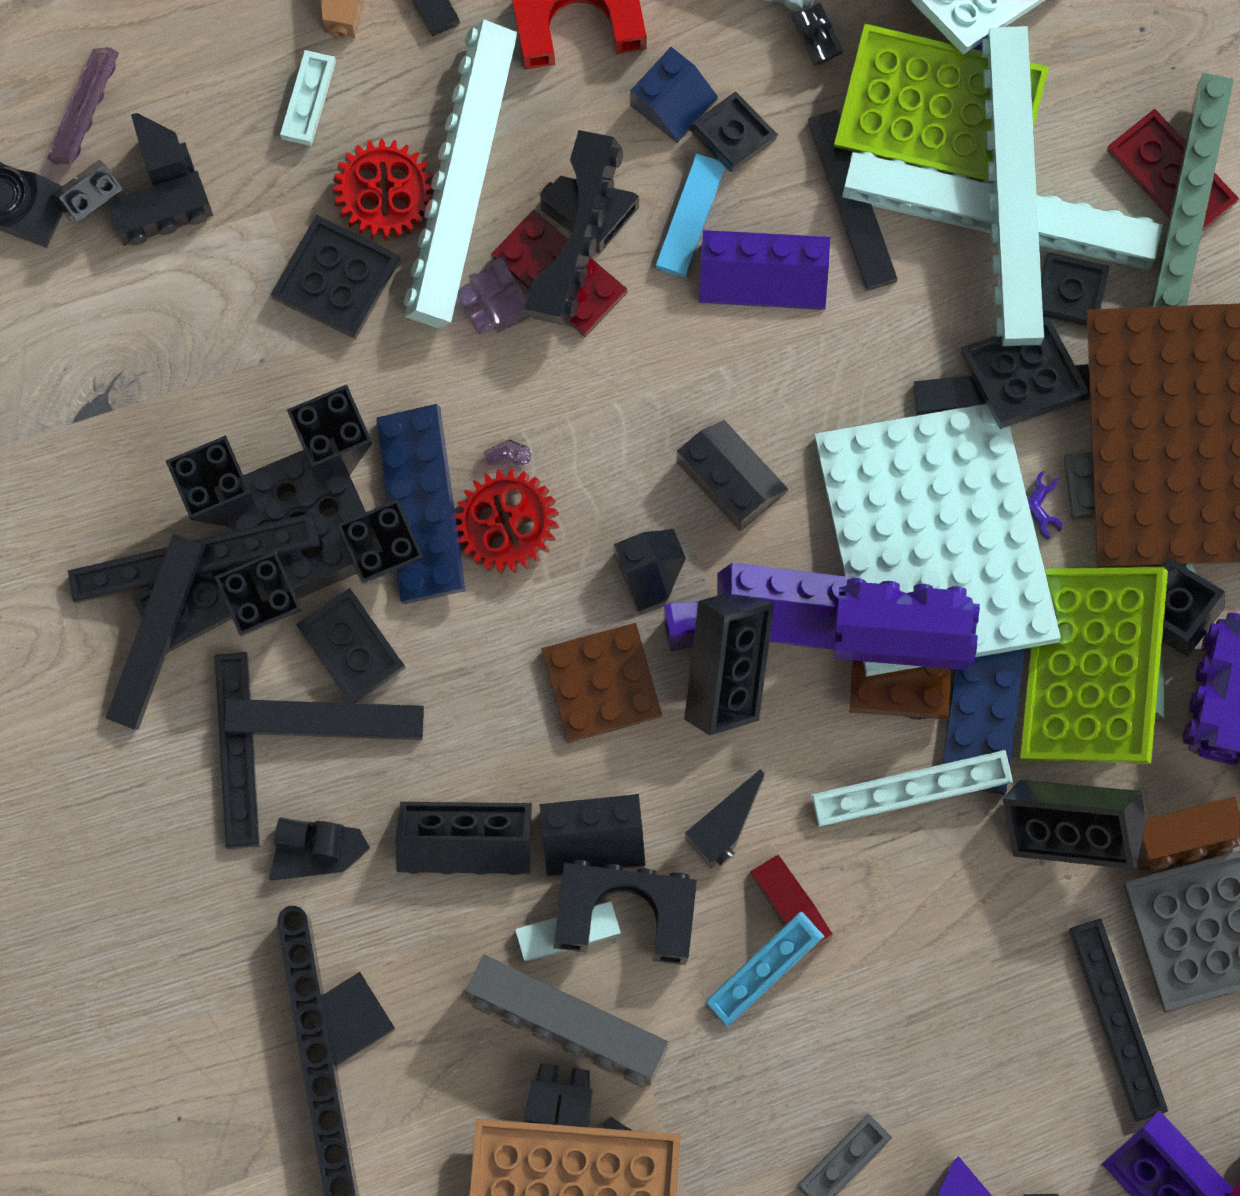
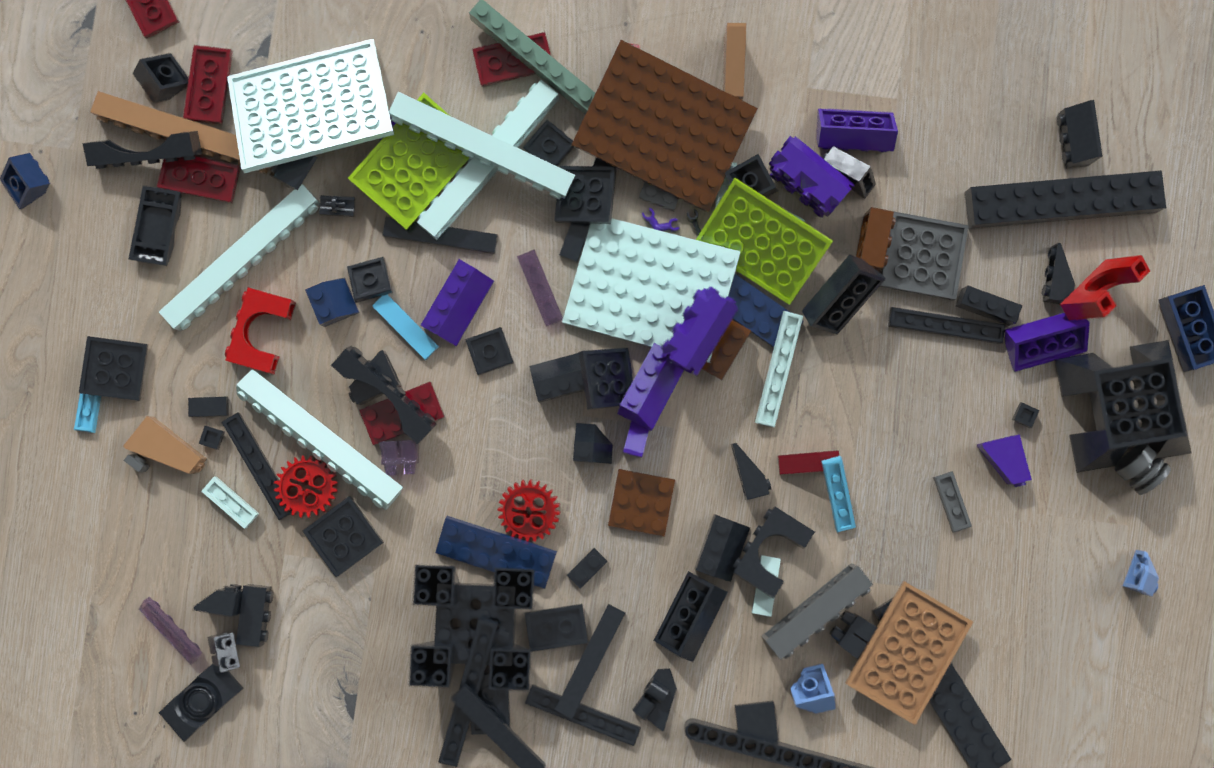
camera: 60 degrees left, 10 degrees up
clear purple arm [483,440,532,466] -> none
black slope [684,594,774,736] -> none
none -> black plate [199,426,225,450]
none -> black tile [222,412,292,521]
none -> black tile [465,327,514,376]
none -> clear purple plate [517,249,563,327]
none -> black plate [567,548,608,589]
none -> black plate [578,348,633,410]
none -> black hand [687,209,701,235]
none -> medium blue slope [791,664,836,714]
none -> black brick [956,285,1023,326]

